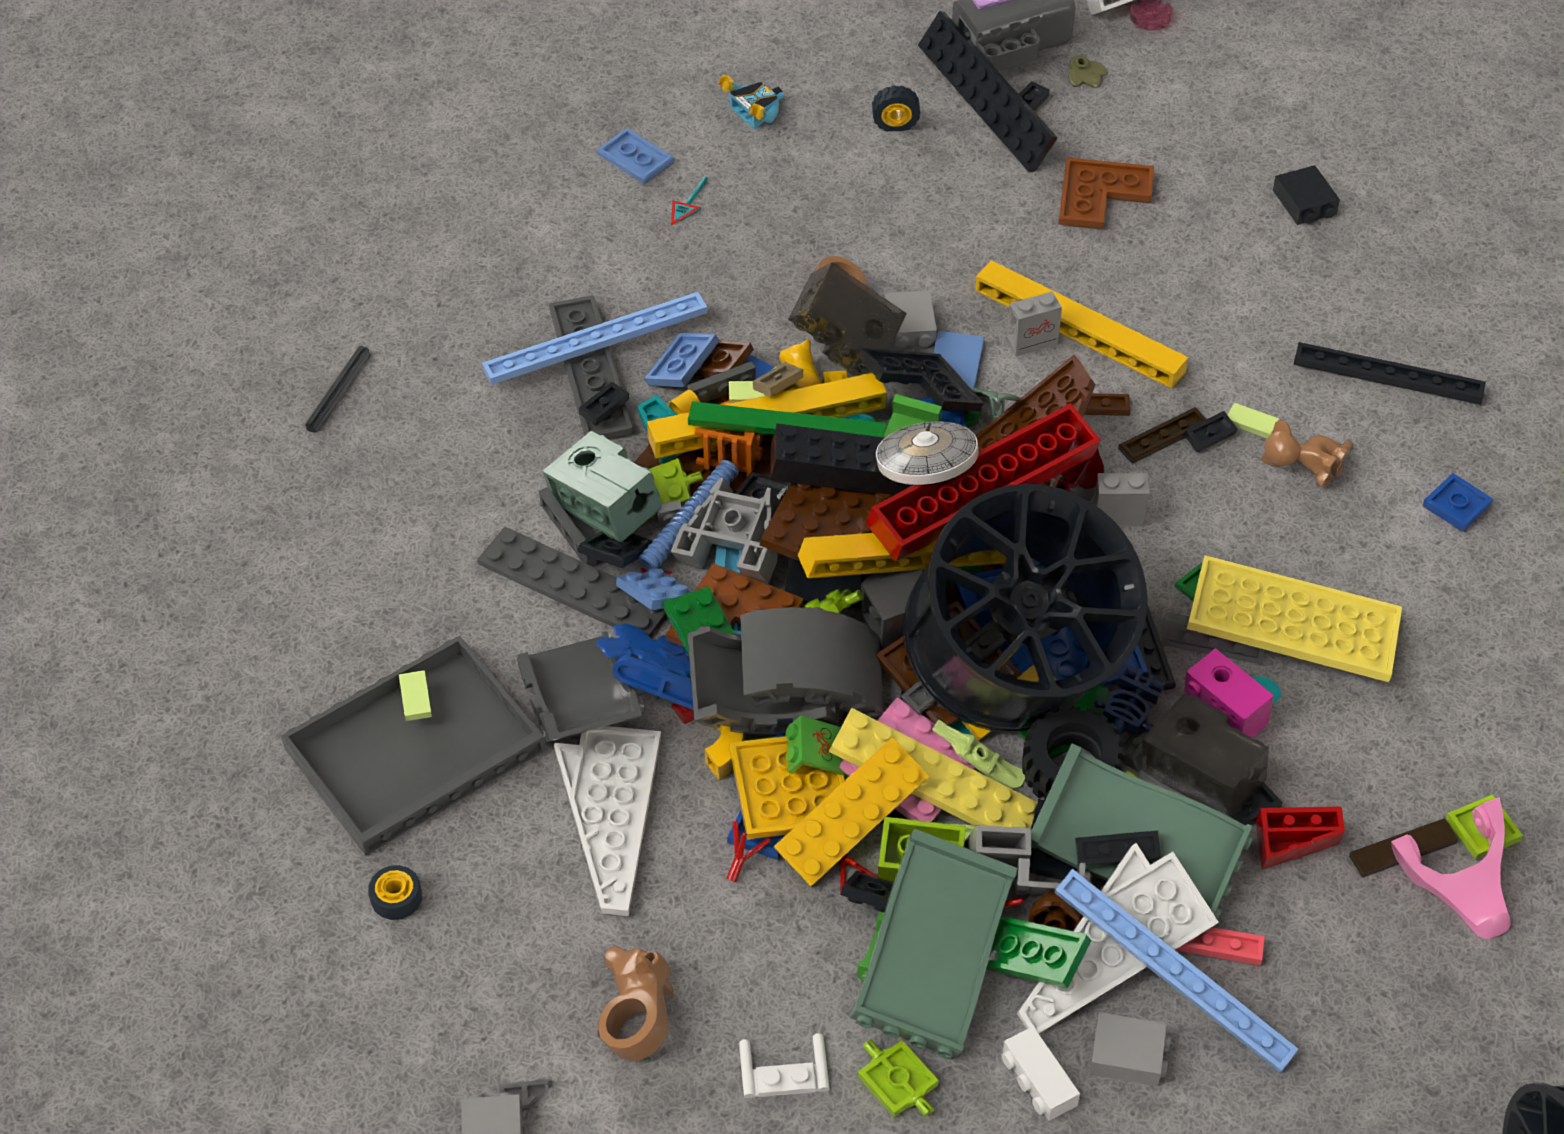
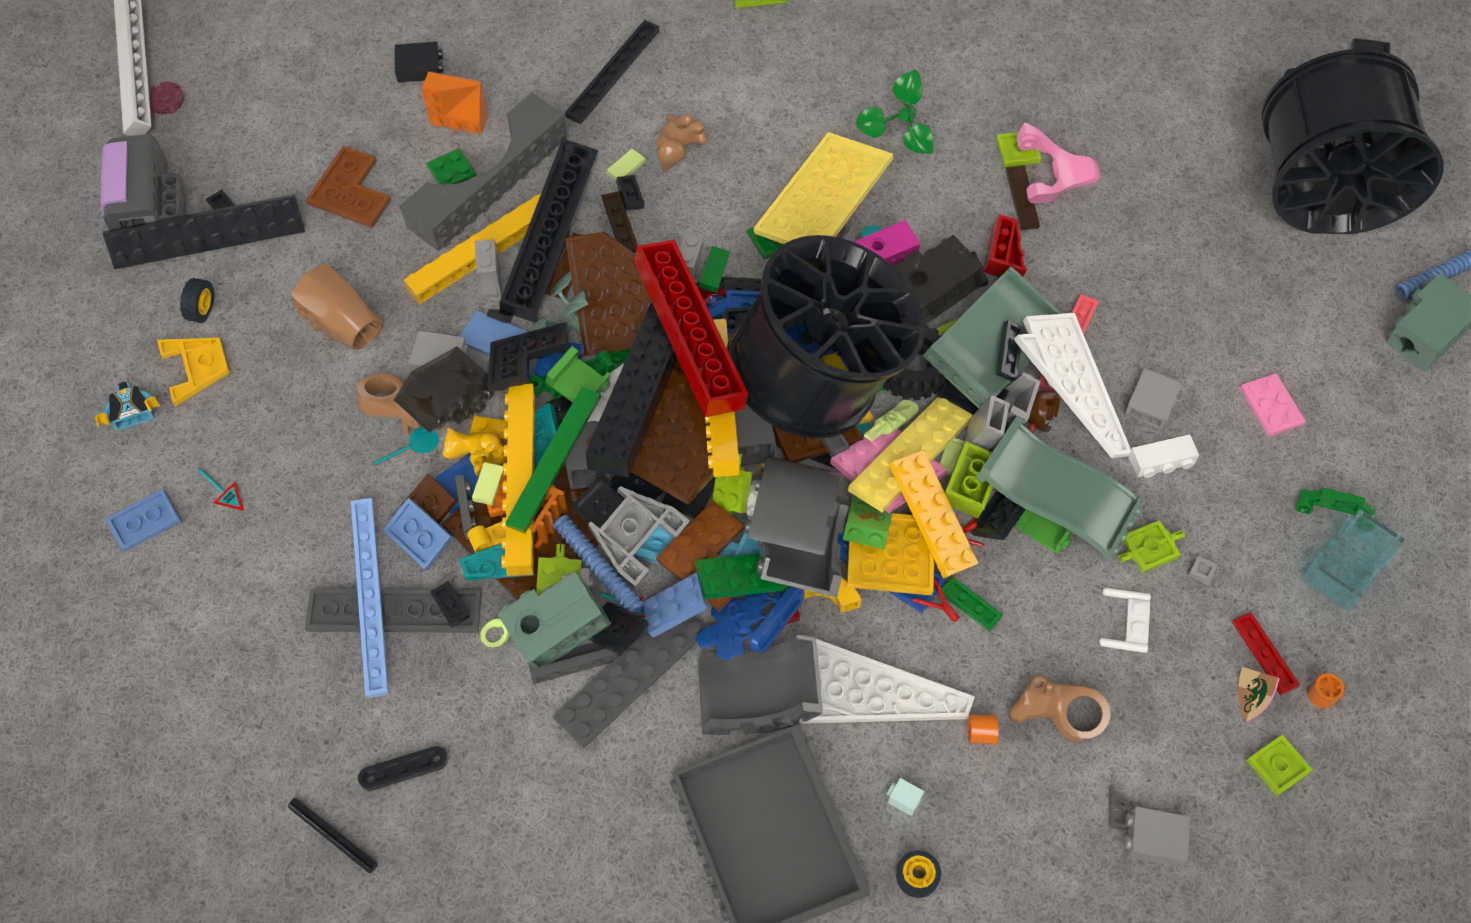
camera: 75 degrees left, 10 degrees up
yellowish green tile [399,670,432,721] -> none
dark tan plate [753,362,804,397] -> none
dish [876,422,979,485] -> none
green plate [986,916,1092,988] -> none
light blue plate [1054,869,1298,1072] -> none
olive plate [1068,55,1108,88] -> none
blue plate [1422,473,1493,532] -> none
none -> yellow wing [157,338,230,407]
none -> medium nougat animal [290,263,383,350]
none -> black plate [358,746,448,791]
none -> teal piece [374,427,439,464]
none -> dark grey arch [400,93,567,251]
none -> orange slope [421,72,489,134]
none -> green plate [426,148,477,185]
none -> black tile [487,309,513,323]
none -> black brick [499,138,598,323]
none -> green tile [699,246,730,293]
none -> green plant [856,69,934,154]
none -> light aqua brick [887,778,924,816]
none -> green tile [941,576,1003,632]
none -> orange piece [968,713,998,746]

